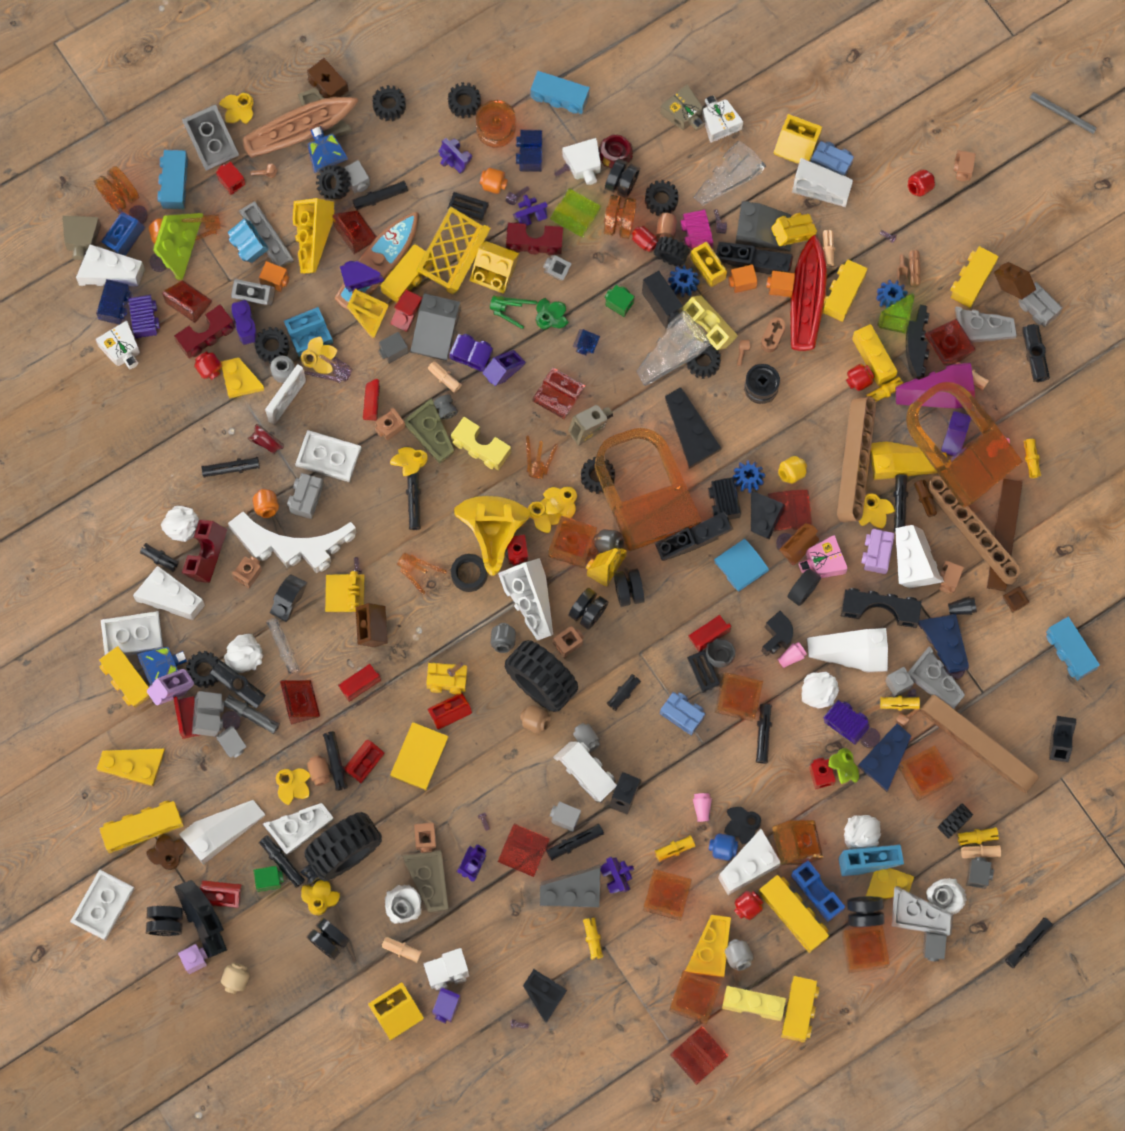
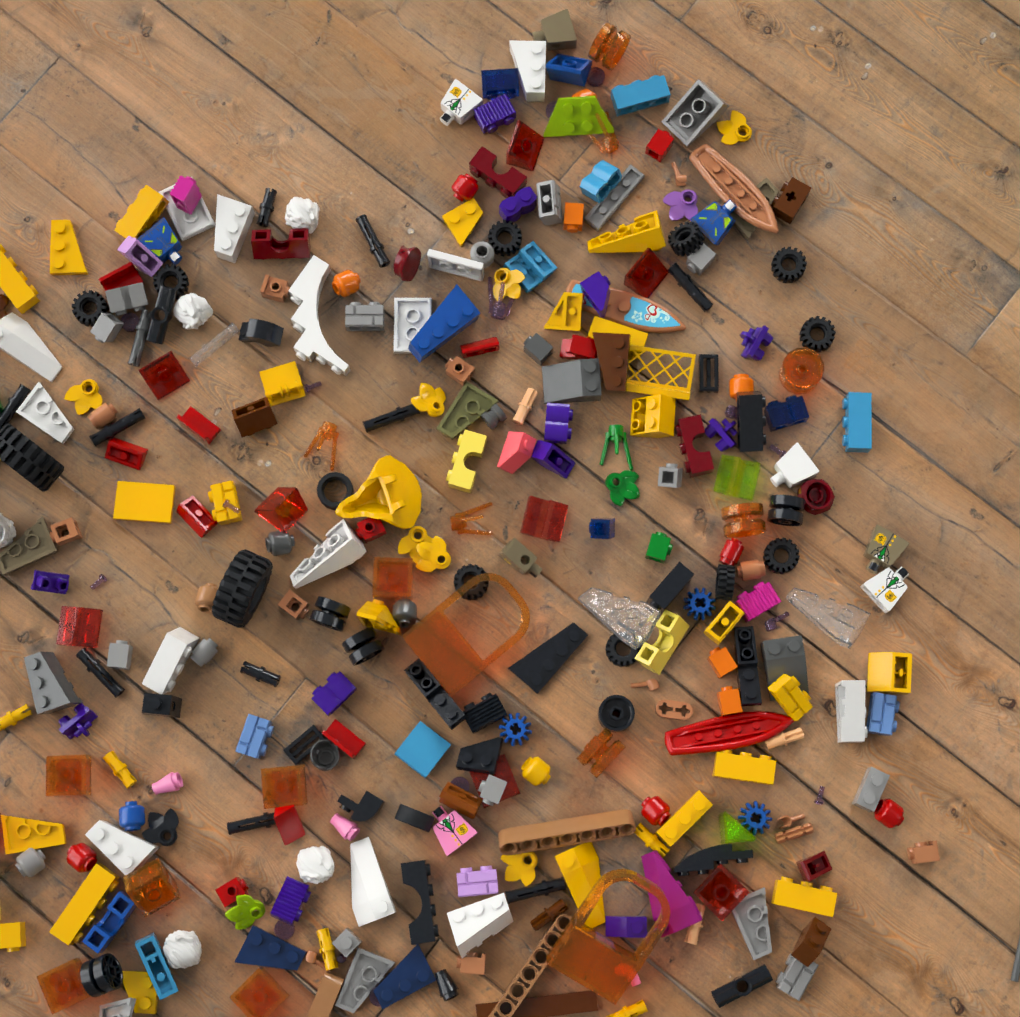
camera: 75 degrees right, 5 degrees up
none -> black tyre [72,290,109,327]
none -> dark pink brick [169,176,202,215]
none -> clear red slope [254,487,308,534]
none -> red slope [274,805,305,845]
none -> dark purple brick [311,671,357,716]
none -> blue wedge [408,284,480,363]
none -> light grey brick [478,774,507,806]
none -> coral slope [497,431,537,474]
none -> clear orange wheel [576,728,626,778]
none -> reddish brown wing [592,332,631,392]
none -> medium lavender plate [663,189,698,221]
none -> black brick [737,391,766,452]
none -> dark red slope [796,851,832,881]
none -> light grey brick [852,767,890,812]

